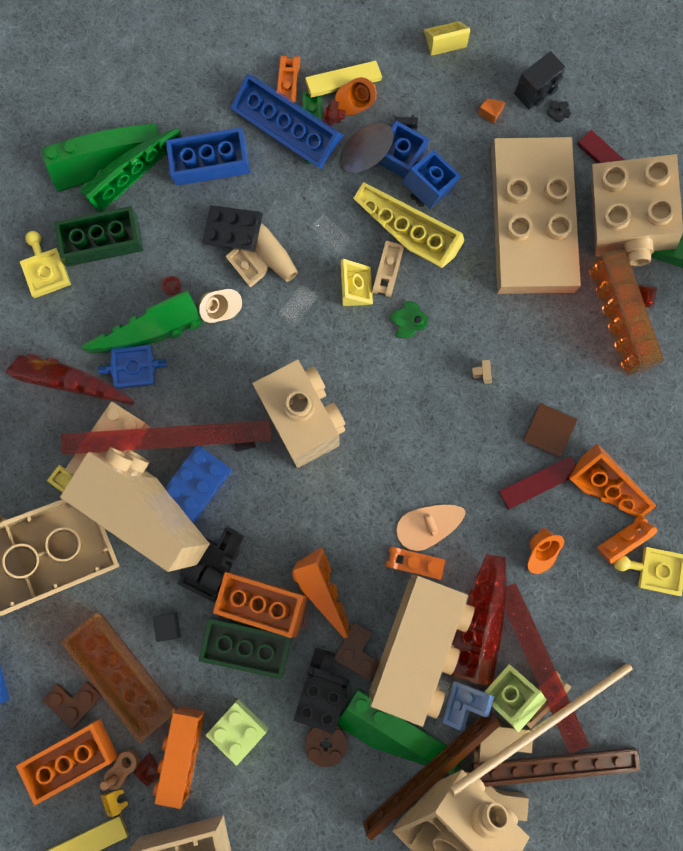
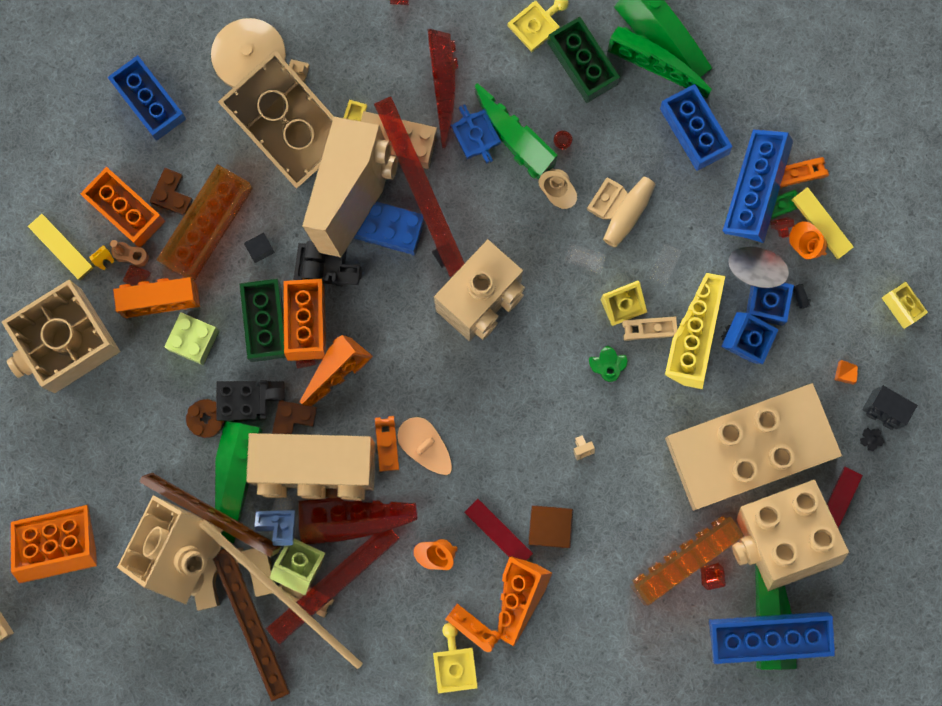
camera: 70 degrees right, 0 degrees up
black plate [202,205,263,252] -> none

